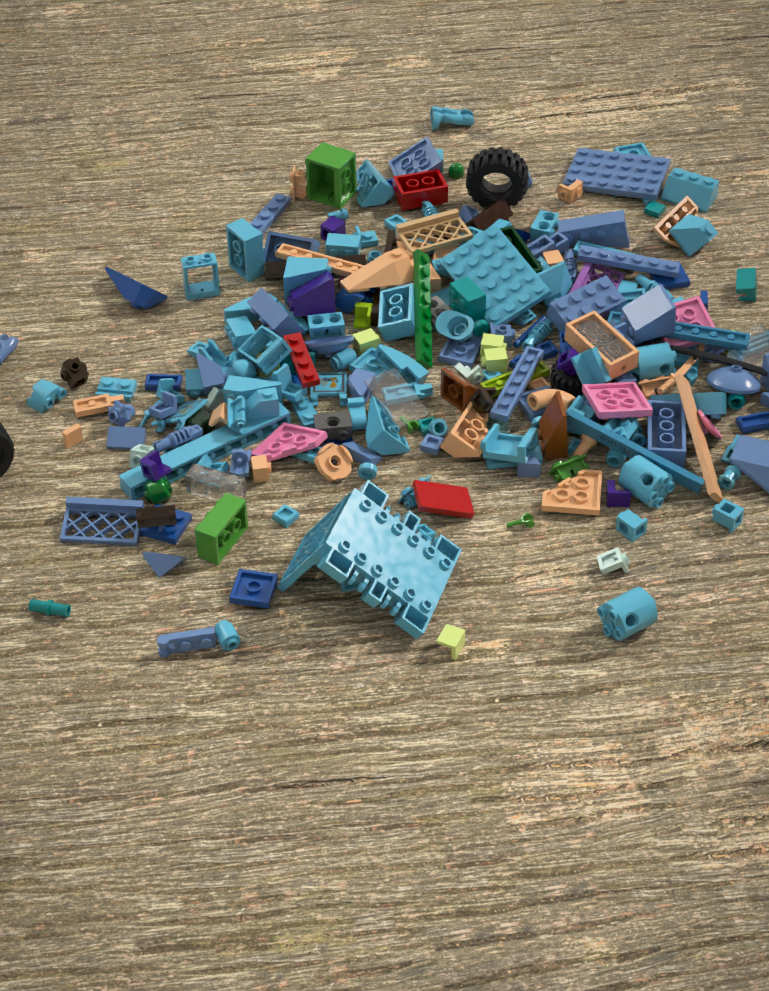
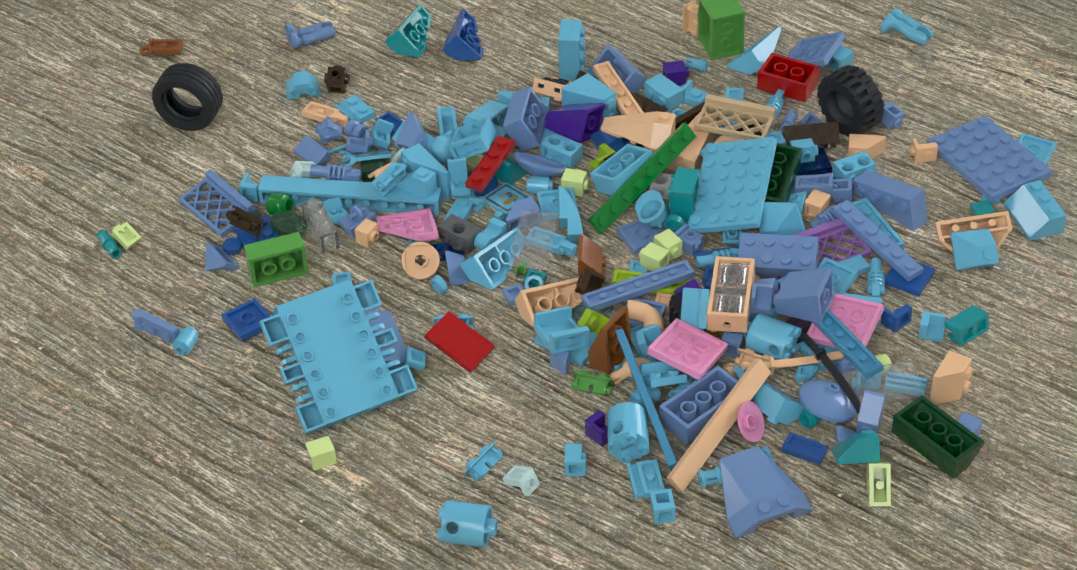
camera: 45 degrees right, 0 degrees up
light nougat tile [62,424,83,448] -> none
dark purple panel [139,450,172,482] -> none
medium azure window [181,253,220,300] -> none
medium blue plate [251,193,291,234] -> none
light aqua bracket [454,362,485,386] -> none
bright green hand [506,513,535,528] -> none
light nougat plate [541,469,602,516] -> none
none -> yellowish green bracket [111,222,141,250]
none -> blue tile [223,237,242,255]
none -> medium azure panel [239,173,260,202]
none -> clear green tile [270,211,308,237]
none -> medium blue wheel [345,119,369,138]
none -> teal wedge [385,4,431,57]
none -> medium azure hinge [464,441,503,481]
none -> light nougat piece [532,75,573,102]
none -> lime bracket [577,308,610,335]
none -> medium azure plate [627,459,665,500]
none -> light nougat slope [848,134,886,159]
none -> medium azure panel [919,311,946,342]

